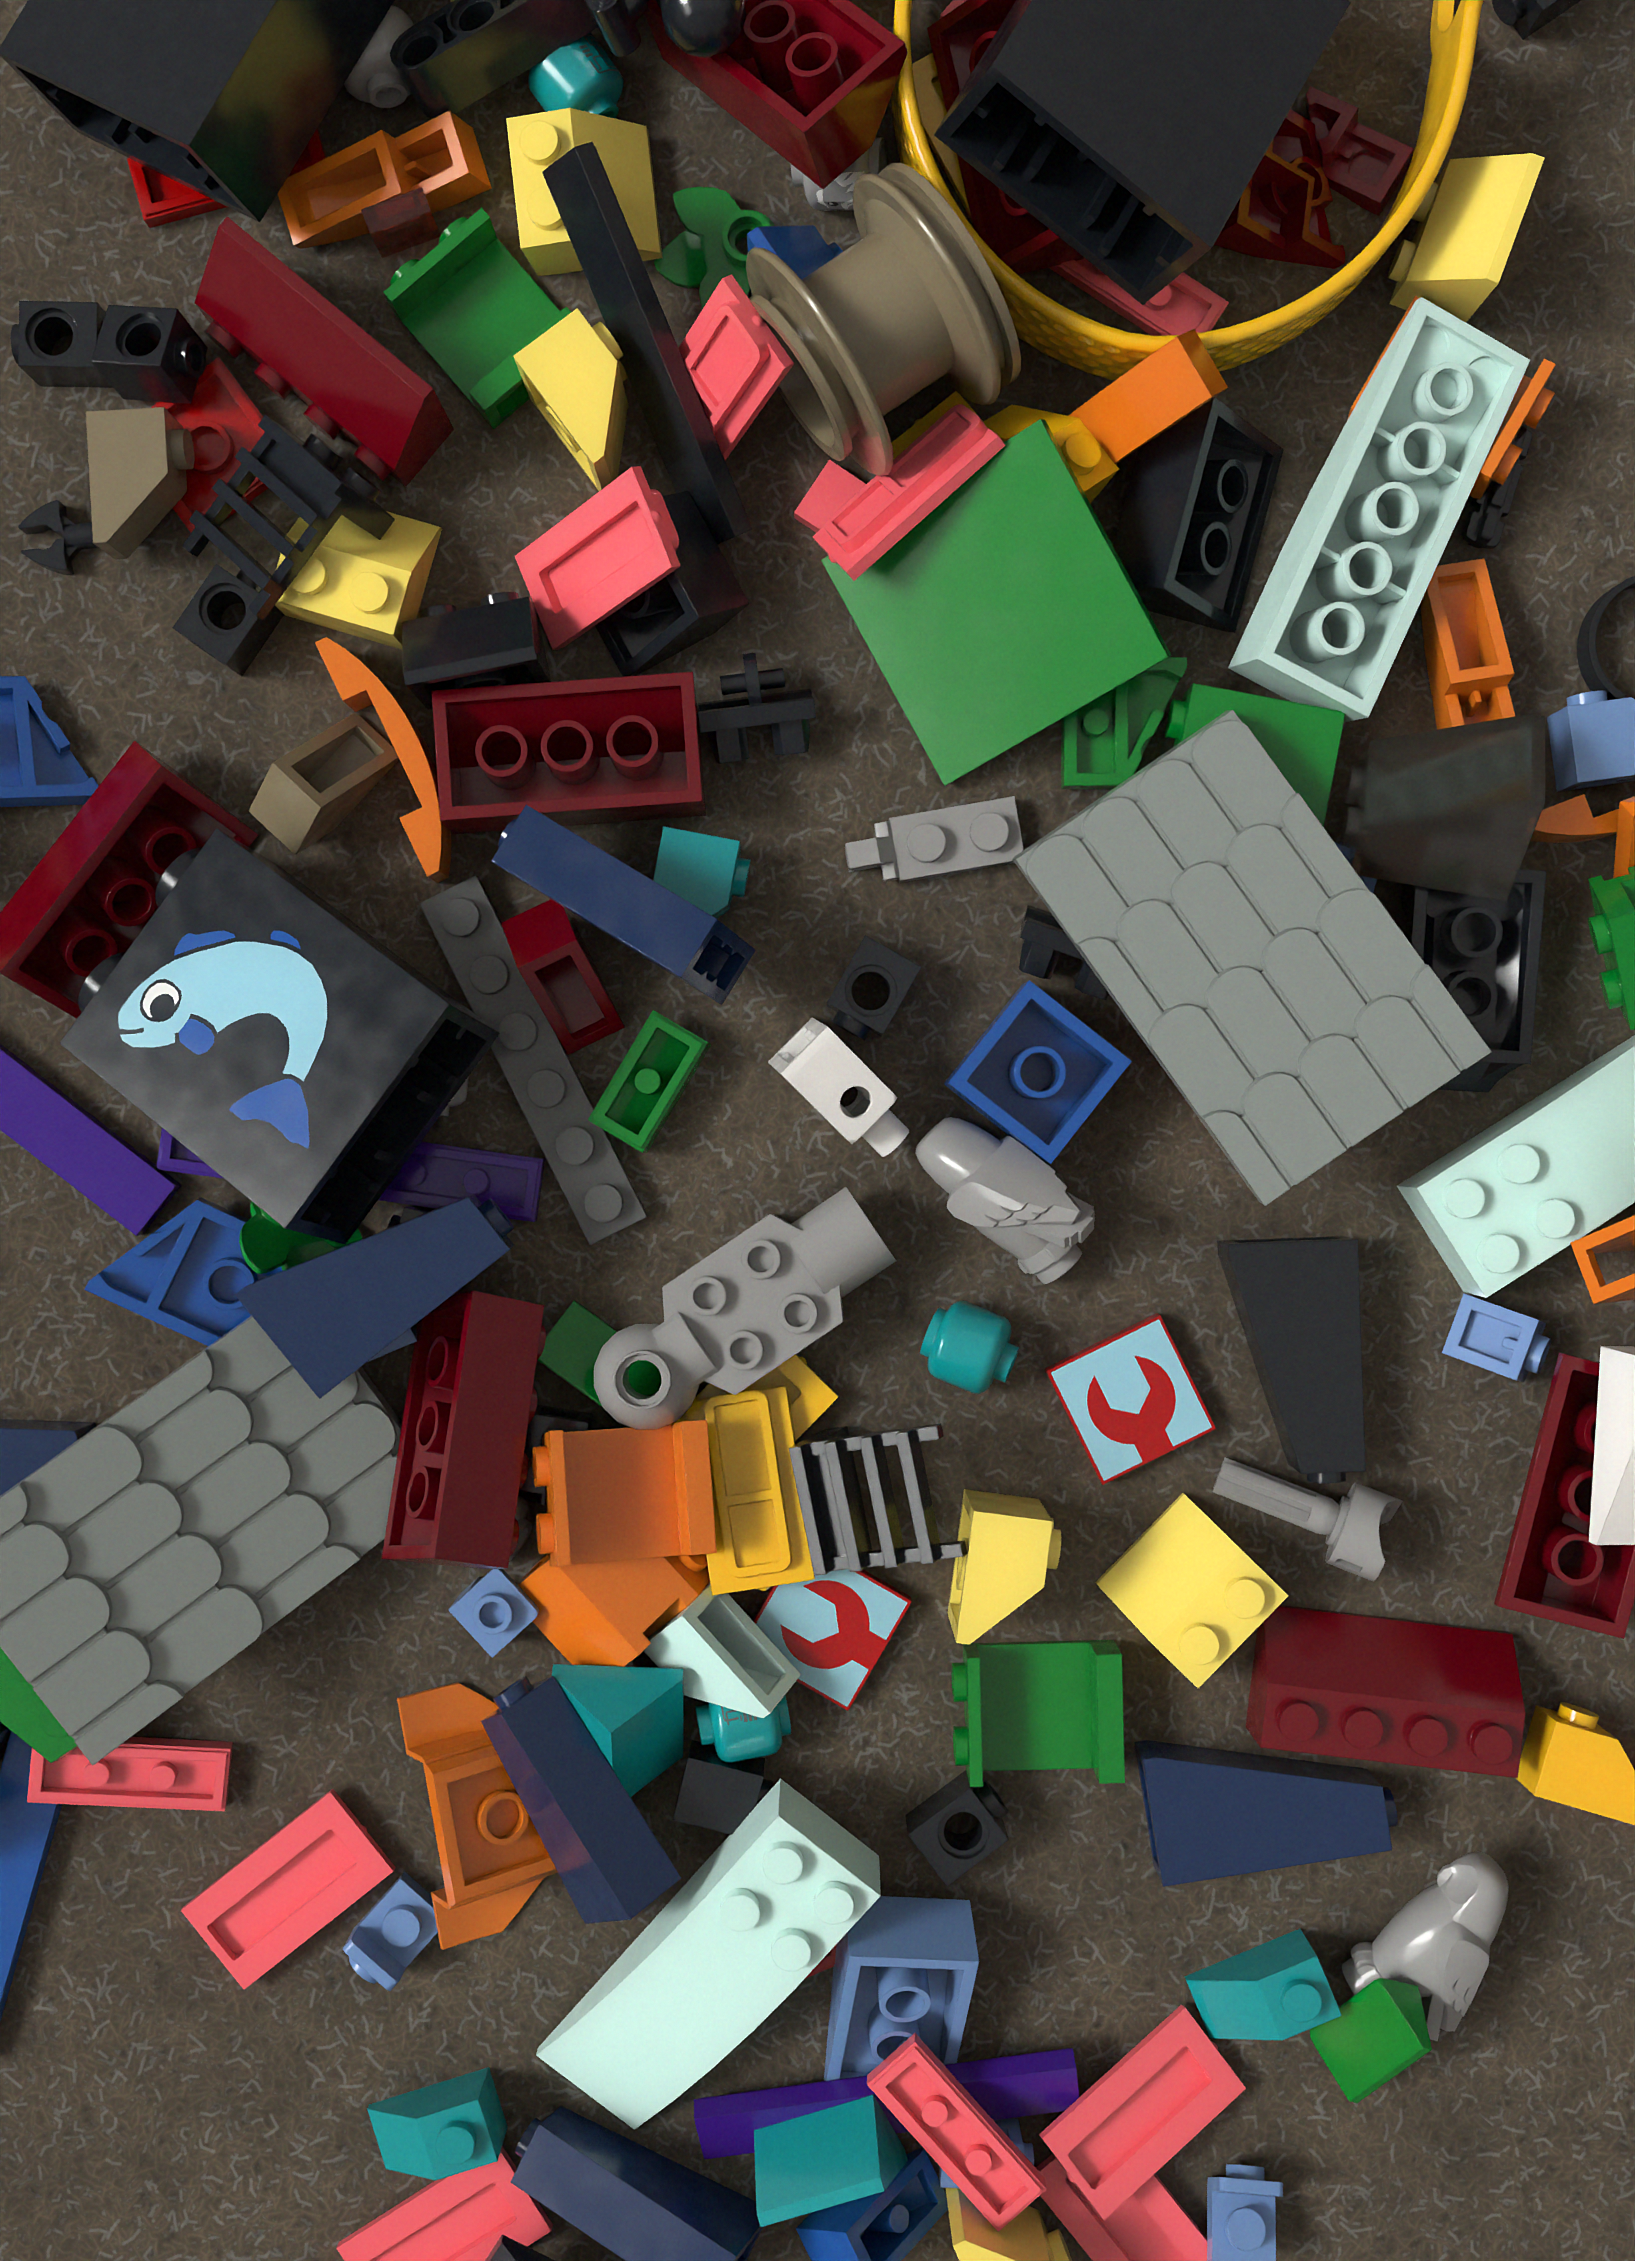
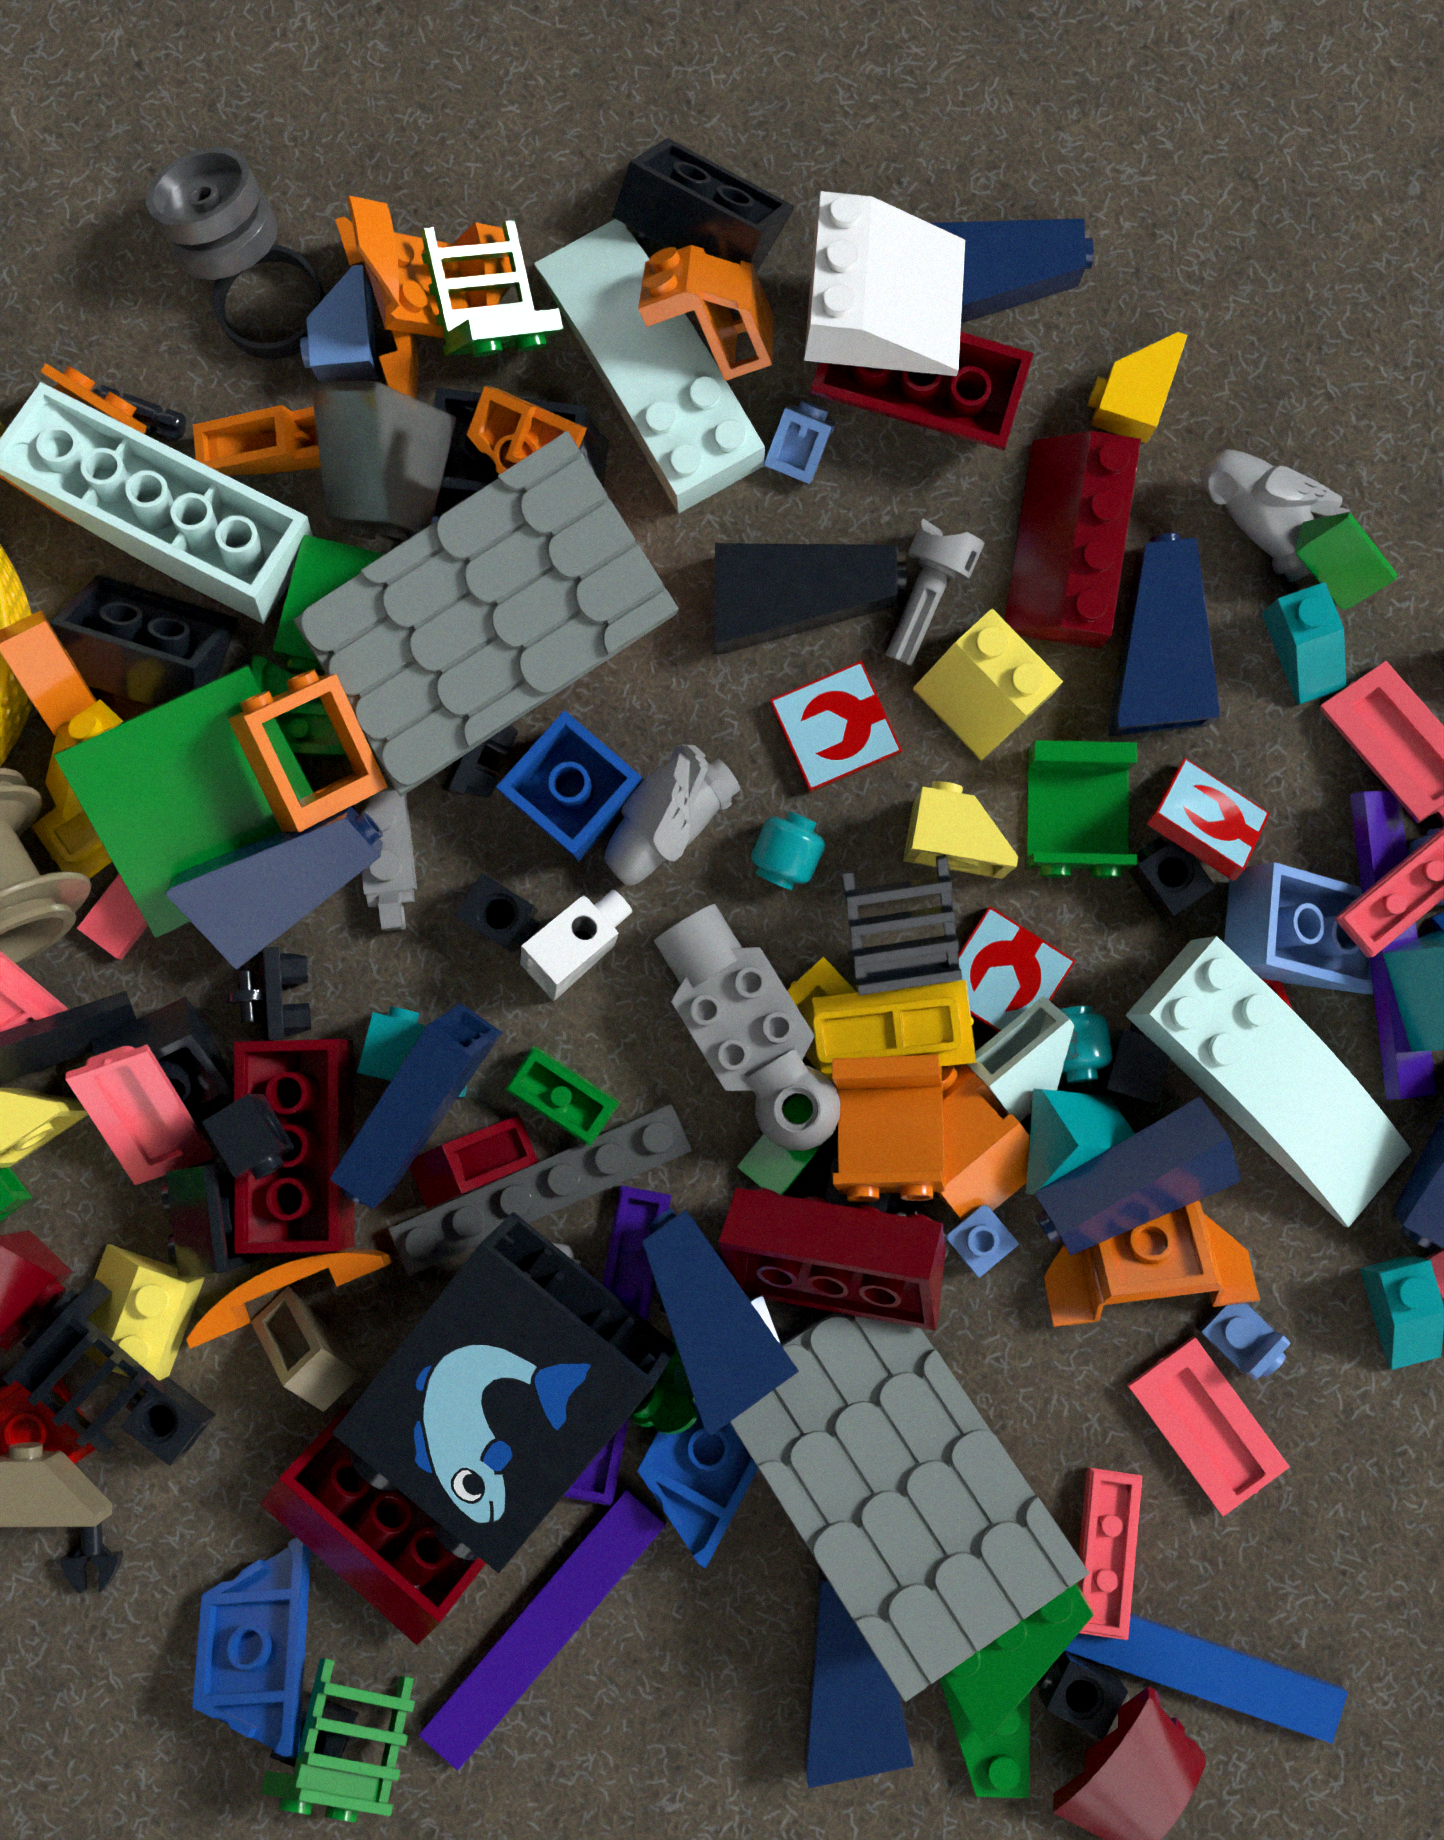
camera: 85 degrees left, 5 degrees down
coral piece [813,404,1005,581] -> none
none -> dark blue slope [165,806,383,970]
none -> black brick [202,1094,295,1180]
none -> orange window [228,669,388,832]
none -> orange slope [467,386,587,475]
none -> tile [1147,758,1270,881]

